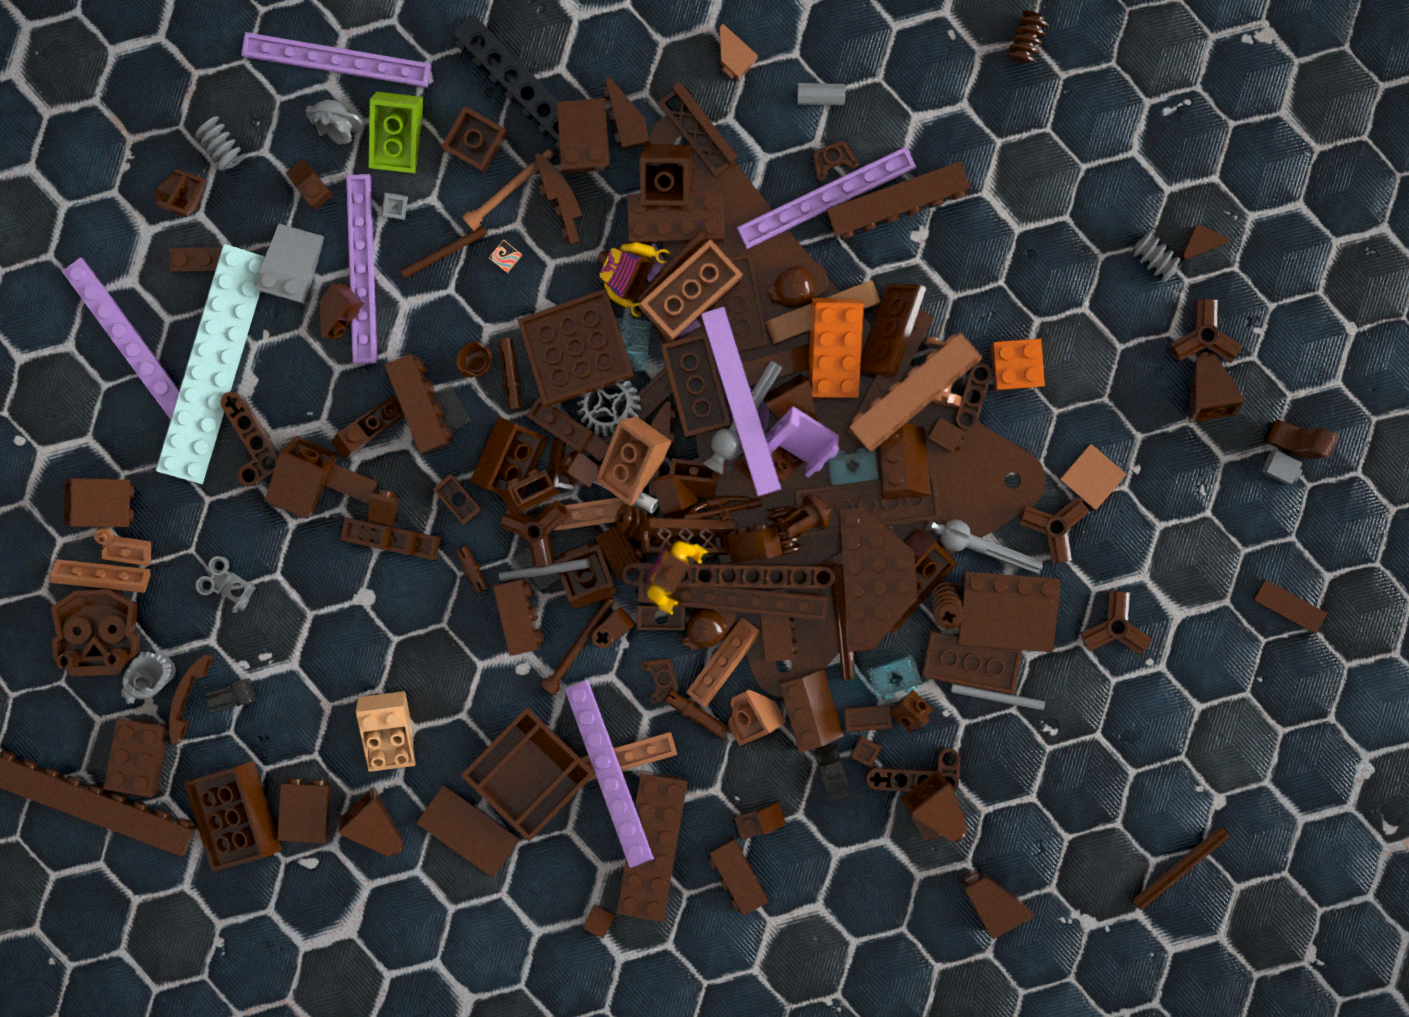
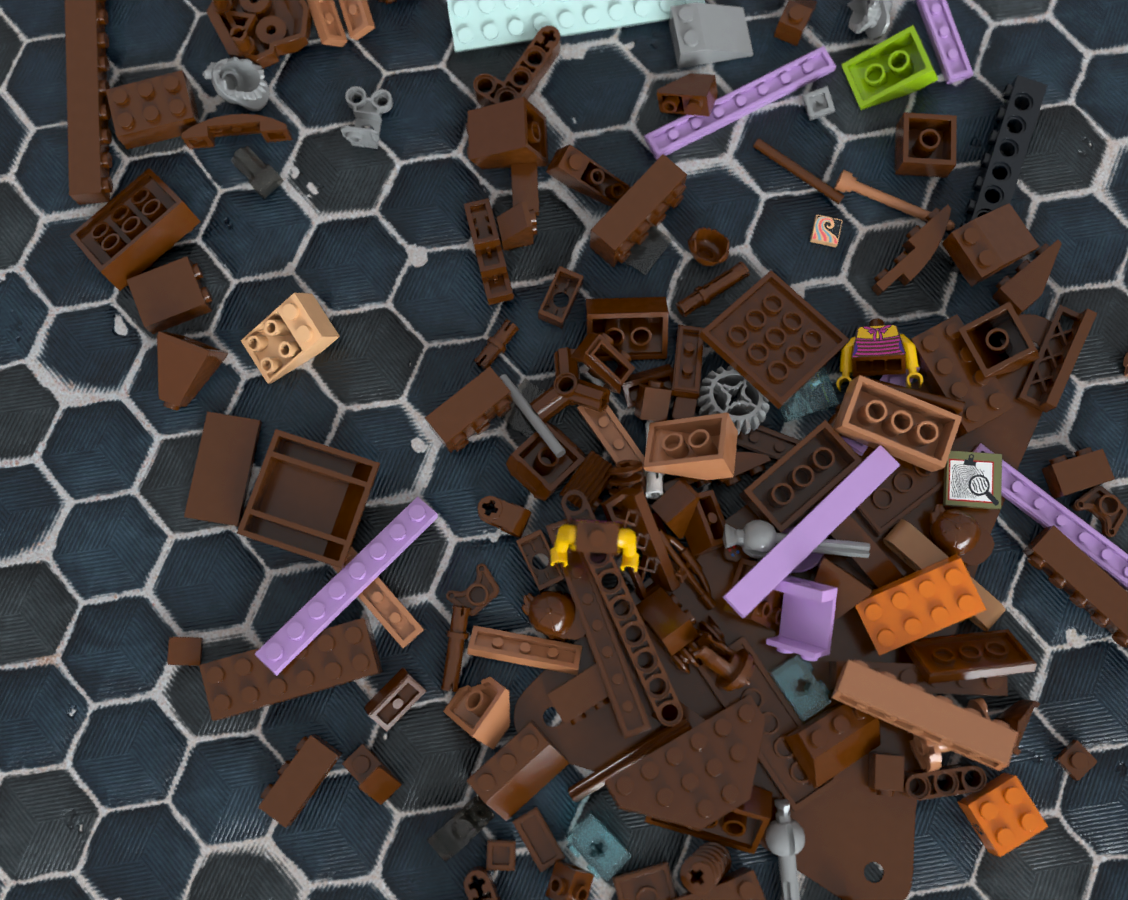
camera: 60 degrees right, 10 degrees down
reddish brown piece [540,597,614,695] -> none
none -> reddish brown slope [364,668,426,732]
none -> tile [943,451,1002,509]
none -> reddish brown slope [995,699,1040,756]
none -> reddish brown brick [1042,447,1115,499]
none -> reddish brown plate [1054,740,1098,781]

